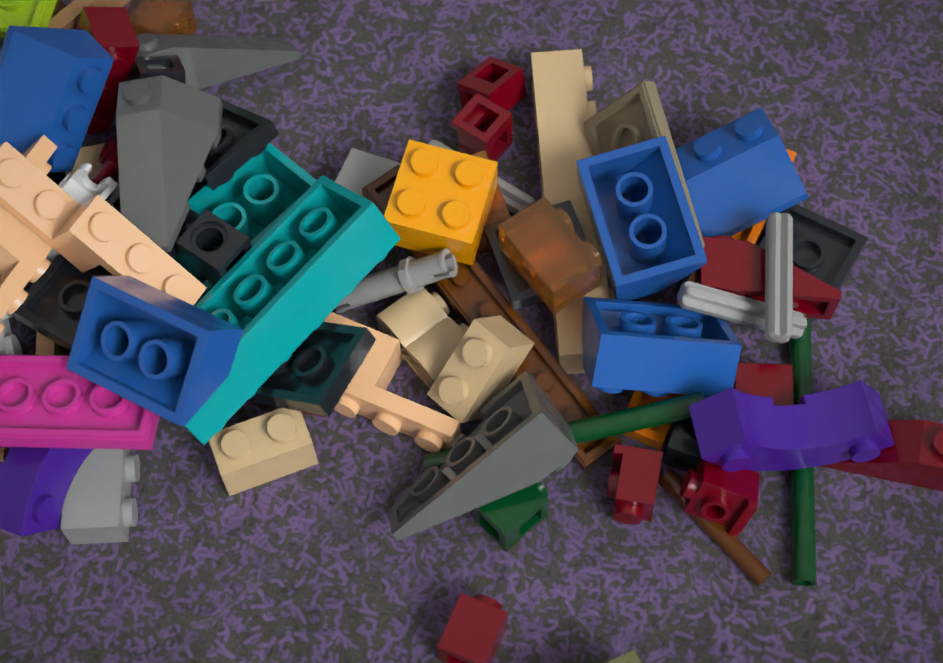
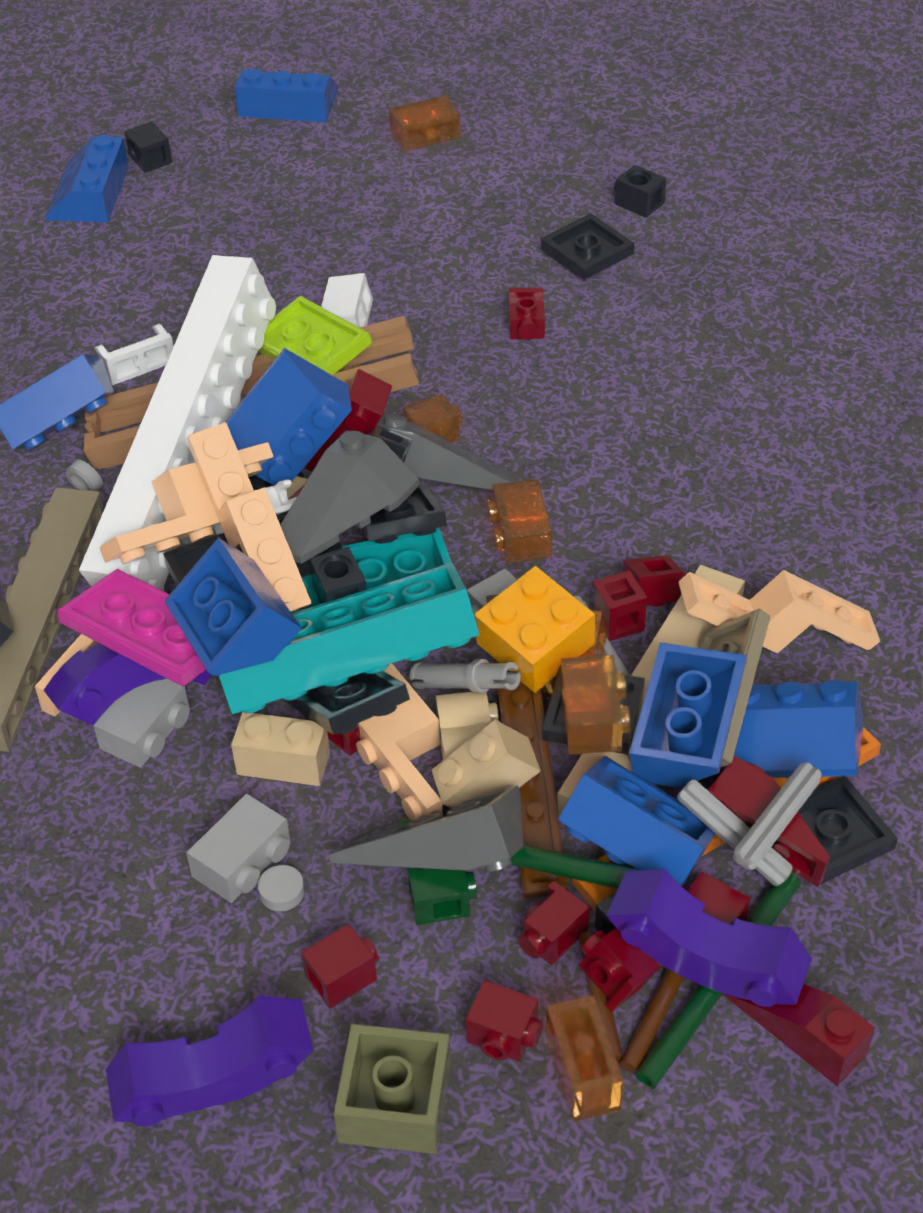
camera: 30 degrees right, 15 degrees down
none -> light grey brick [186,793,290,903]
none -> light grey tile [258,865,304,911]
none -> dark red brick [466,980,544,1062]
none -> clear orange brick [487,479,552,564]
none -> clear orange brick [546,995,624,1122]
none -> reddish brown bar [619,968,684,1074]
none -> light nougat bracket [679,570,880,653]

